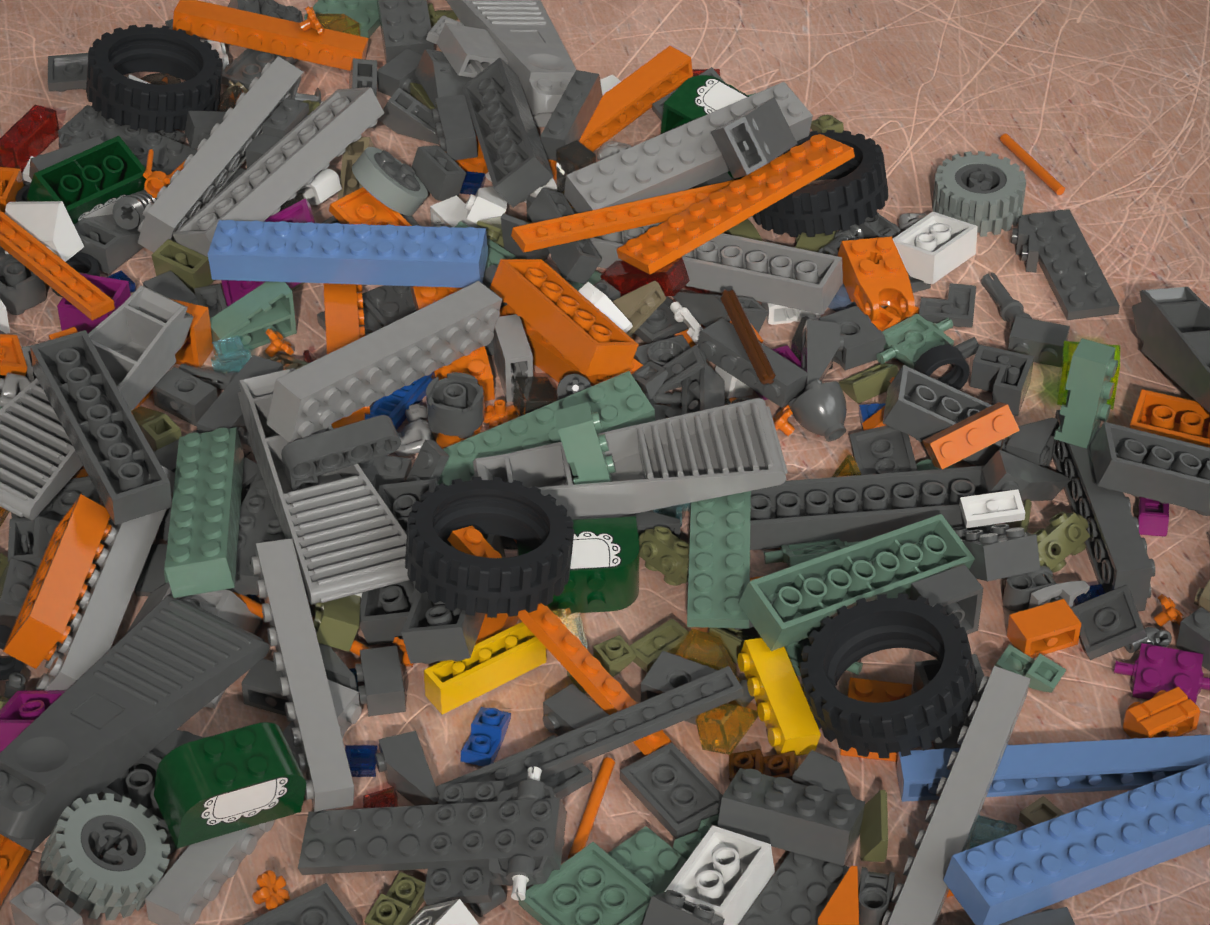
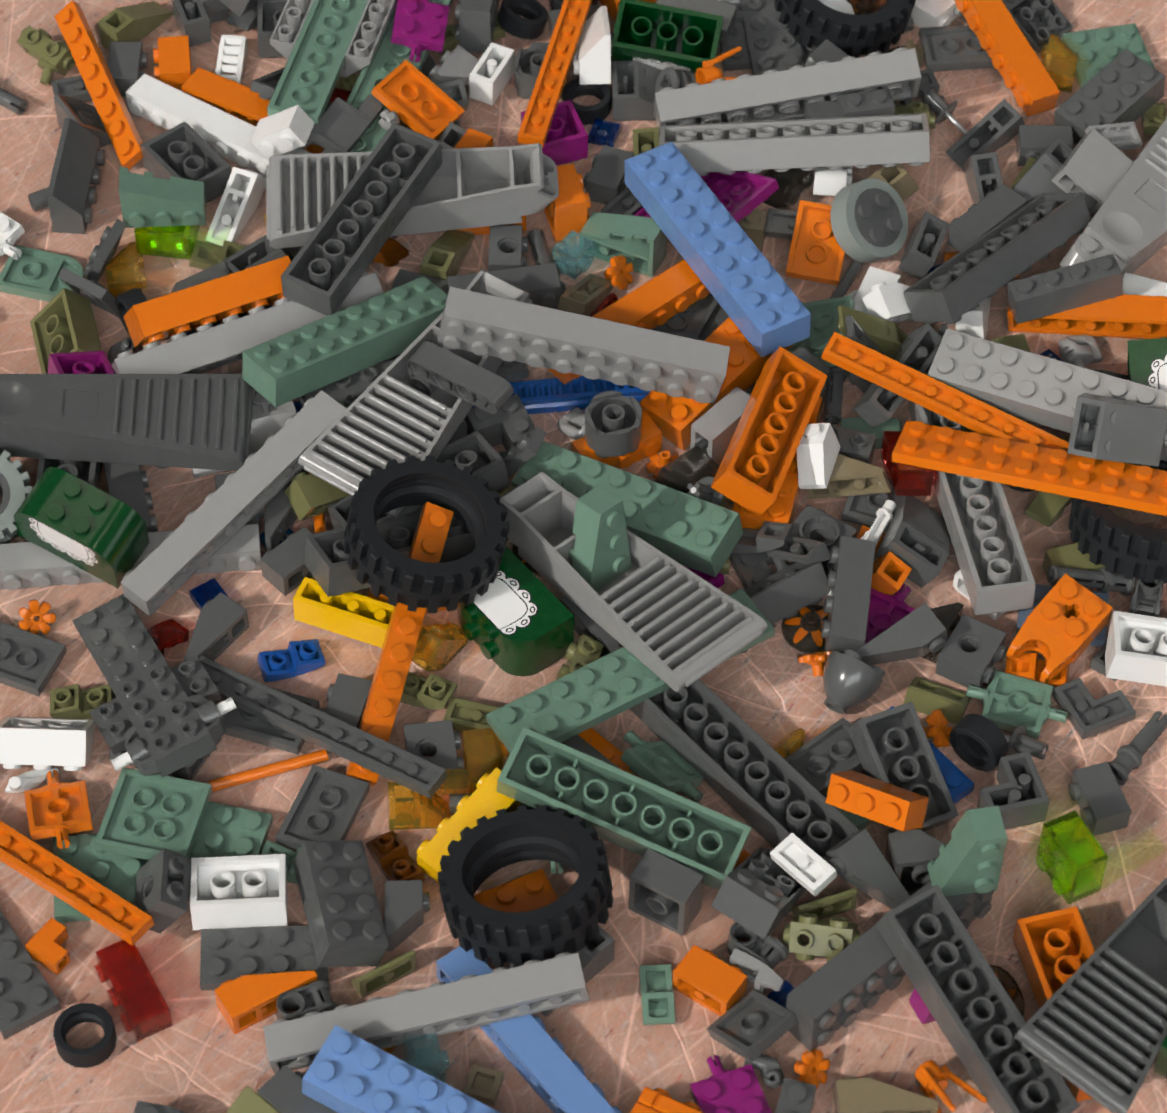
camera: 55 degrees right, 10 degrees up
orange plant [299,6,324,36] -> none
clear smoke slope [556,140,596,193] -> none
reddish brown axle [721,290,776,385] -> none

